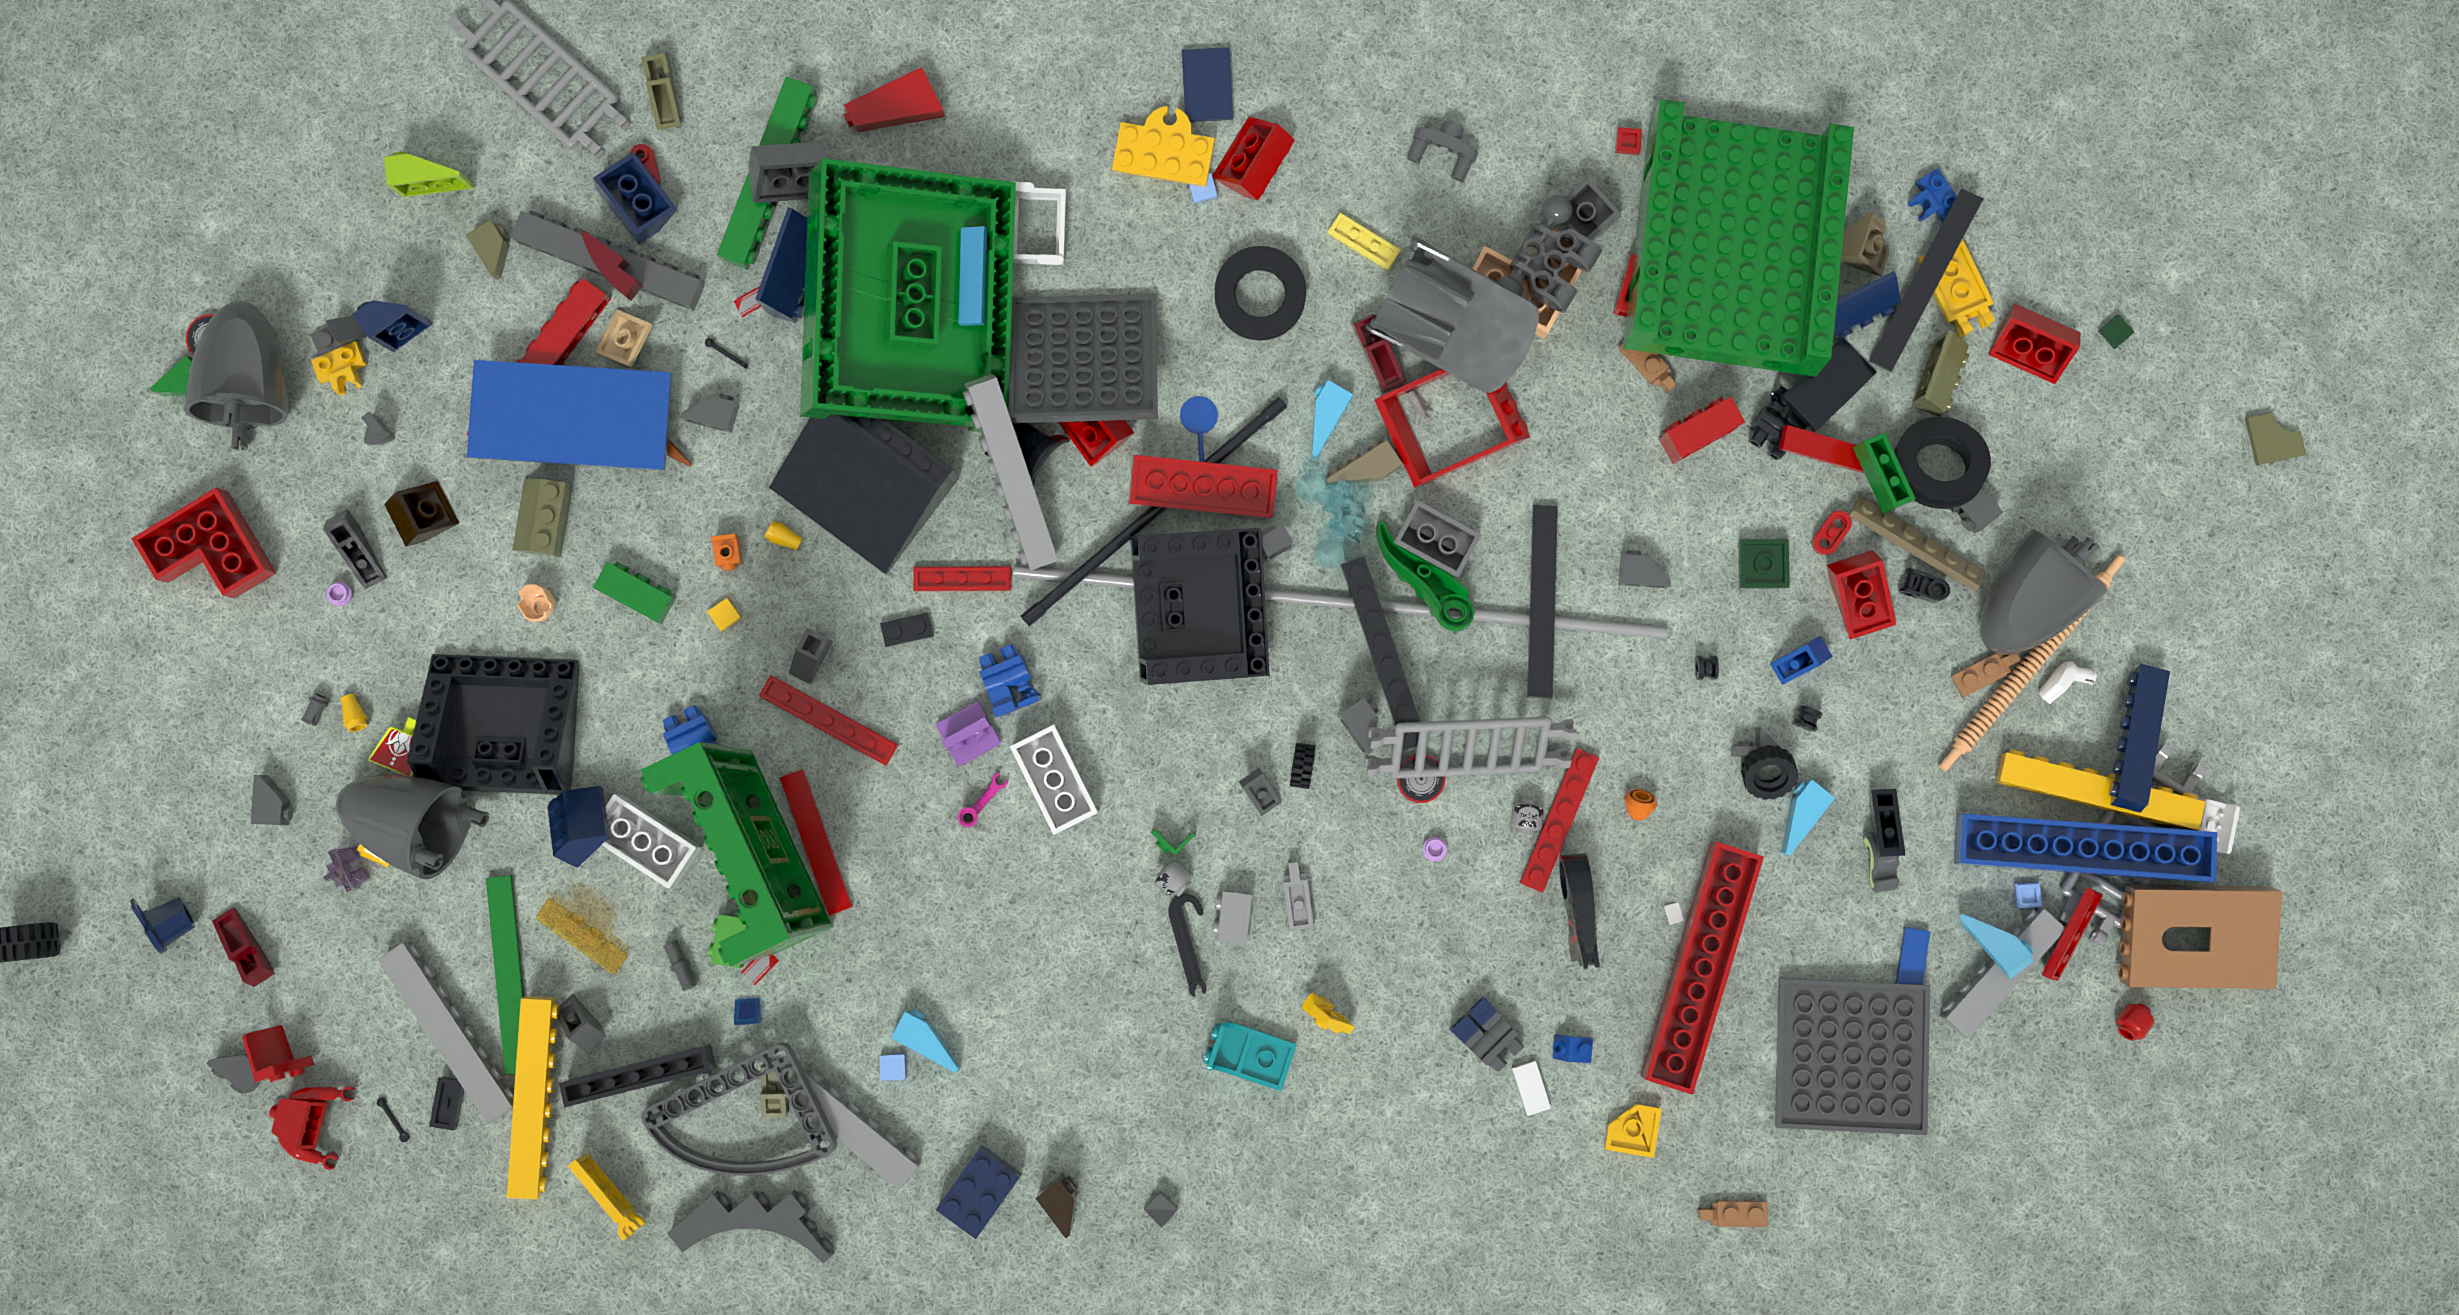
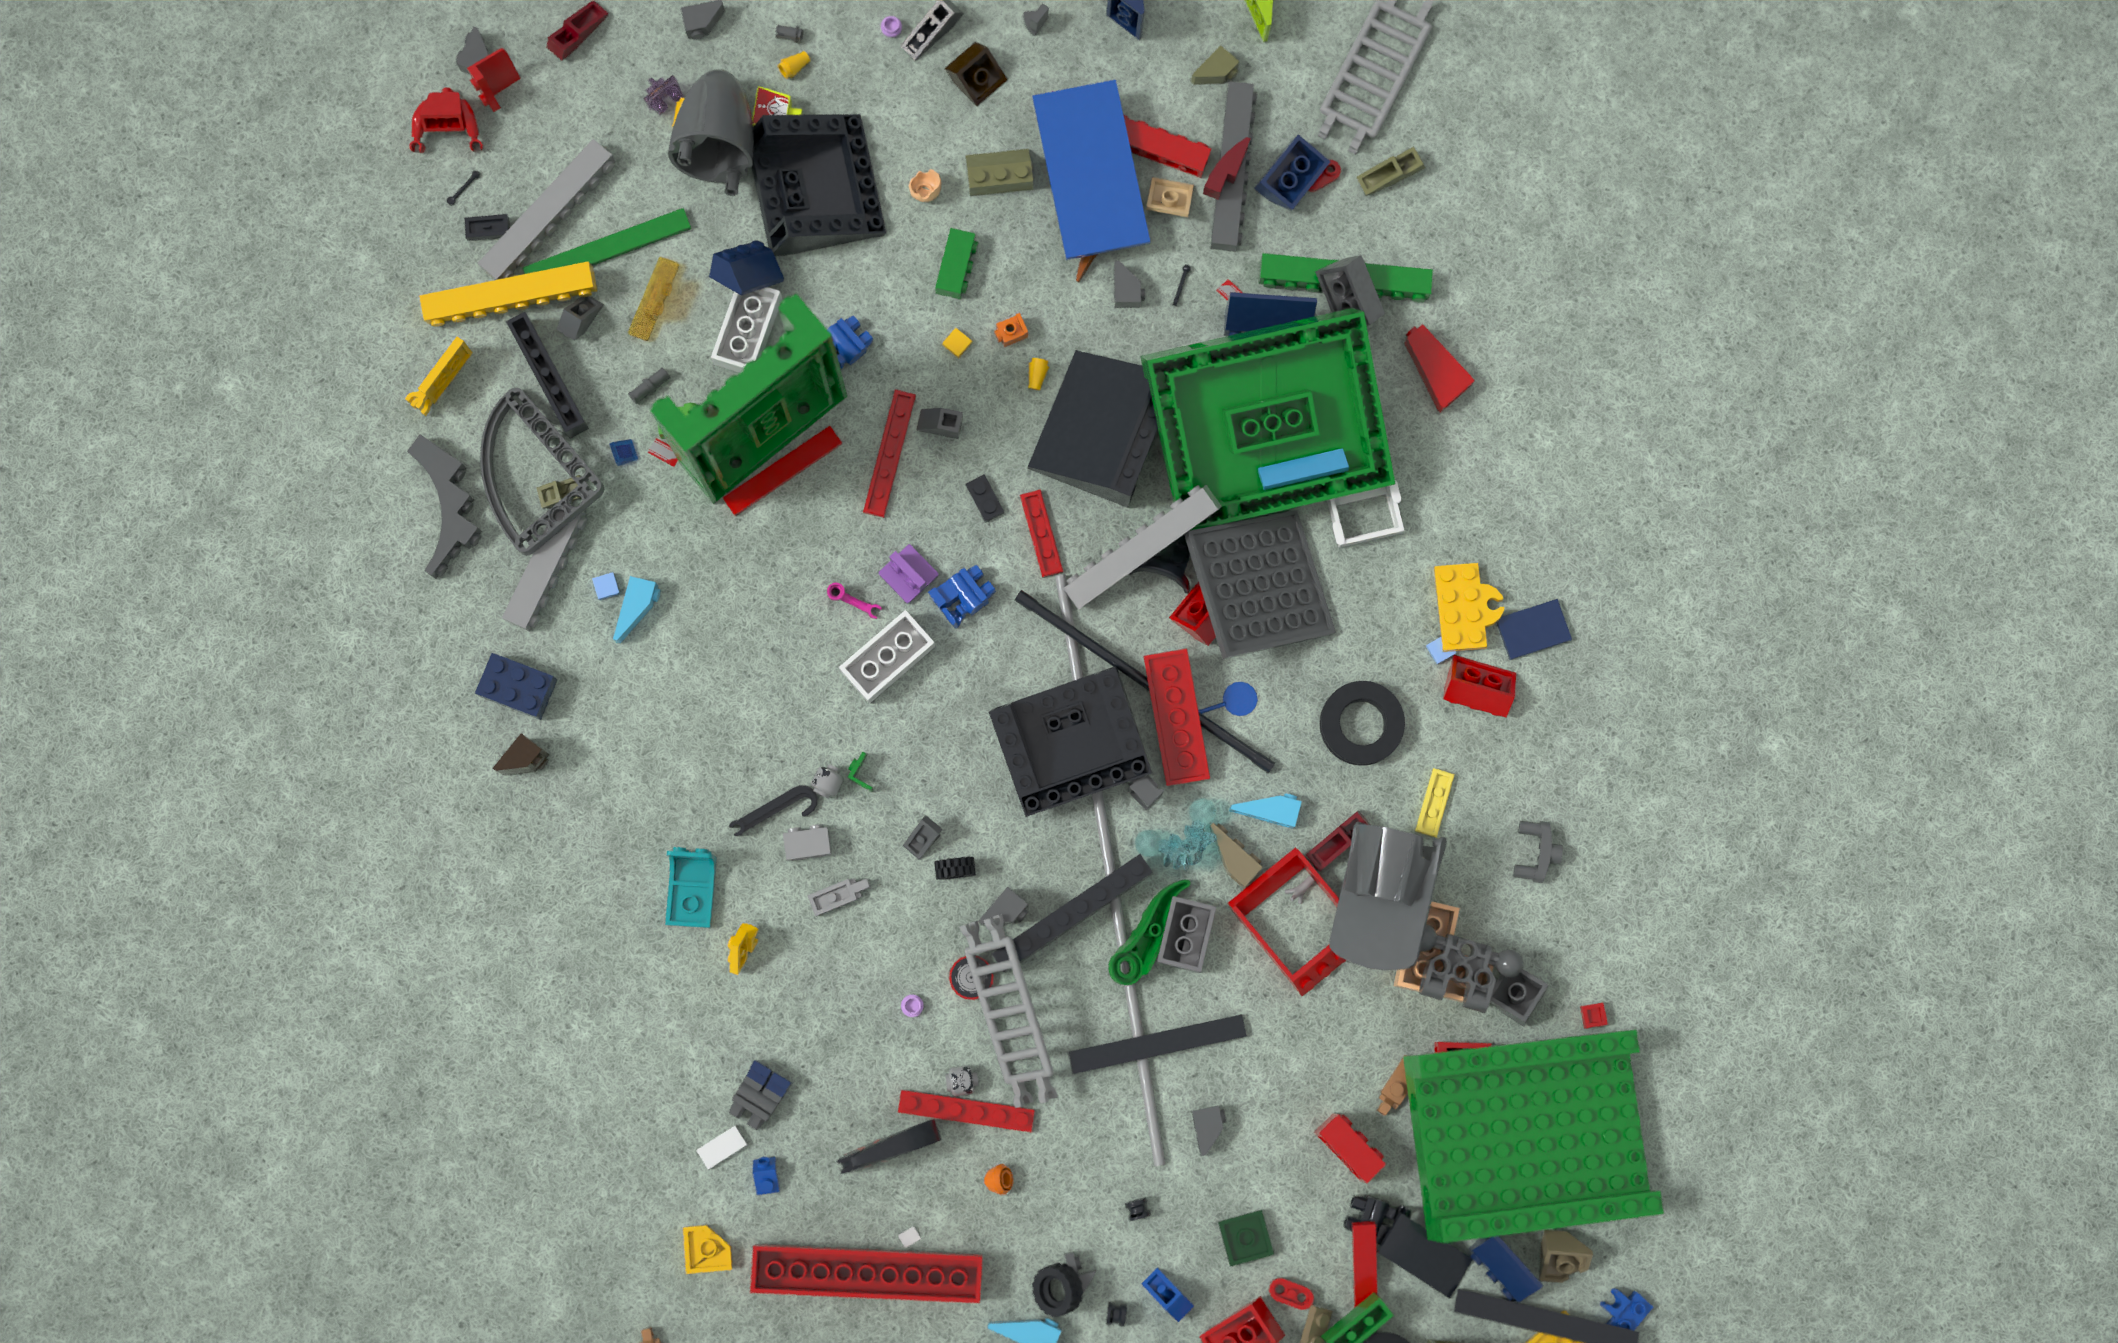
camera: 70 degrees right, 5 degrees down
dark grey slope [1144,1190,1179,1228] -> none

